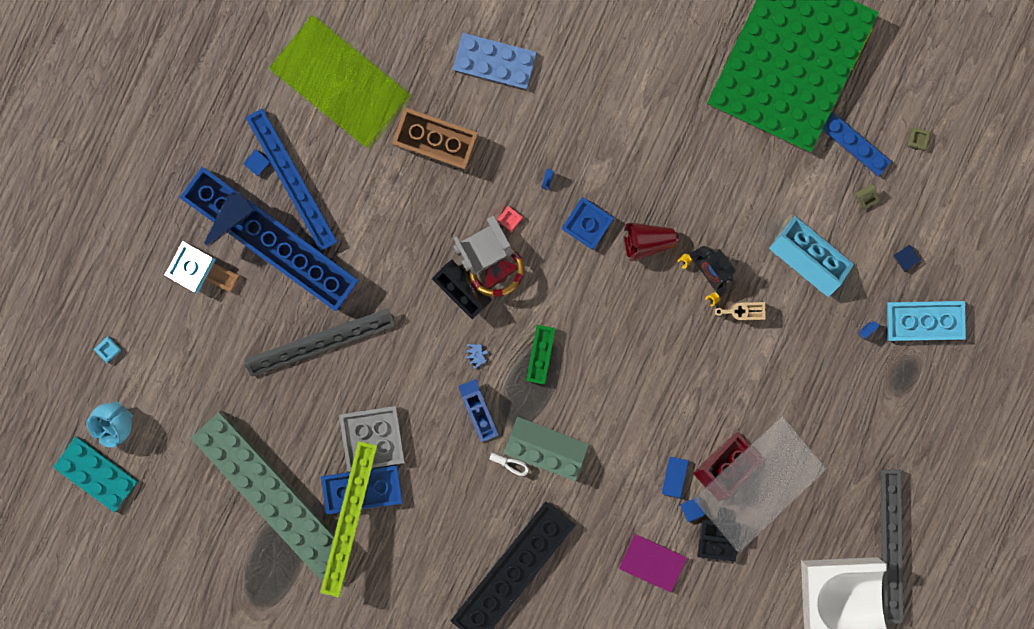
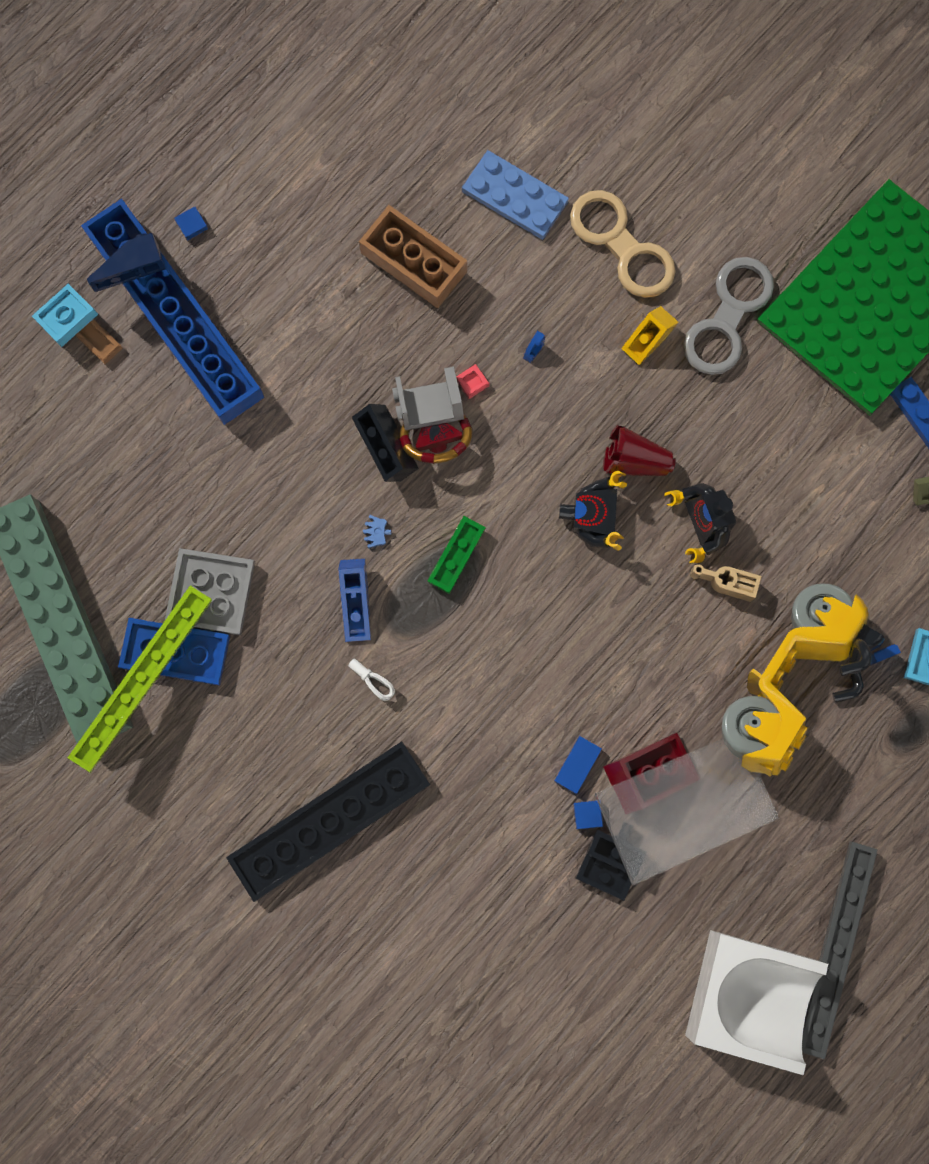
camera: 20 degrees right, 10 degrees down
dark grey plate [244,308,395,377] -> none
blue plate [245,108,338,251] -> none
clear neon green piece [269,15,410,148] -> none
sand green slope [503,416,589,481] -> none
blue plate [561,197,614,250] -> none
magenta tile [619,533,687,592] -> none
medium azure slope [769,216,854,297] -> none
none -> black torso [559,471,627,551]
none -> tan bar [570,190,675,298]
none -> yellow slope [621,306,679,365]
none -> light grey bar [683,257,774,375]
none -> yellow piece [722,583,885,777]

